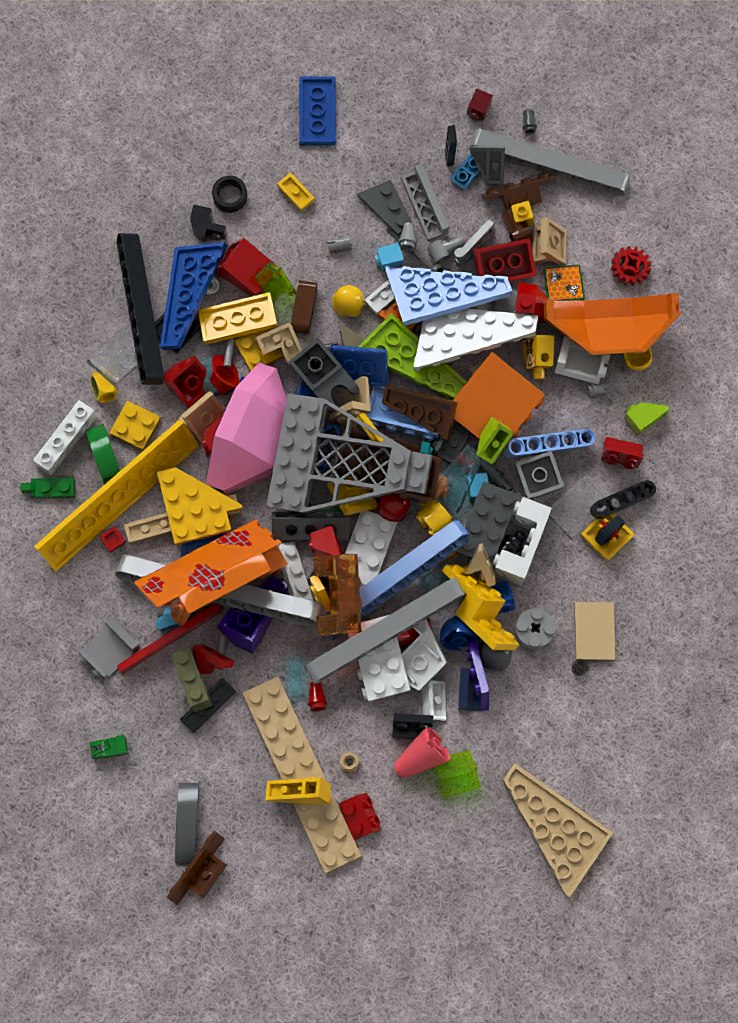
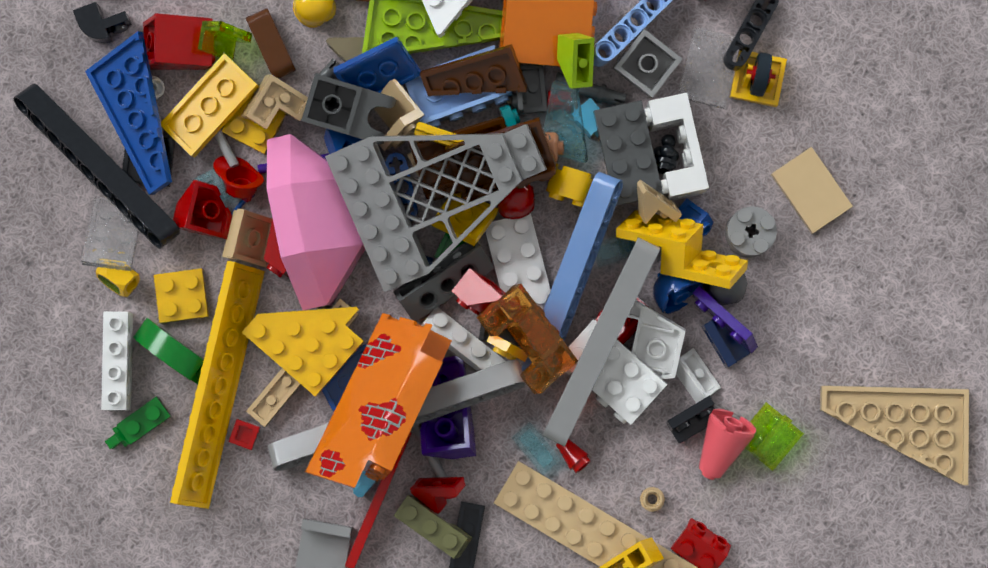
camera: 30 degrees left, 10 degrees up
clear smoke hinge [572,659,589,676] -> none

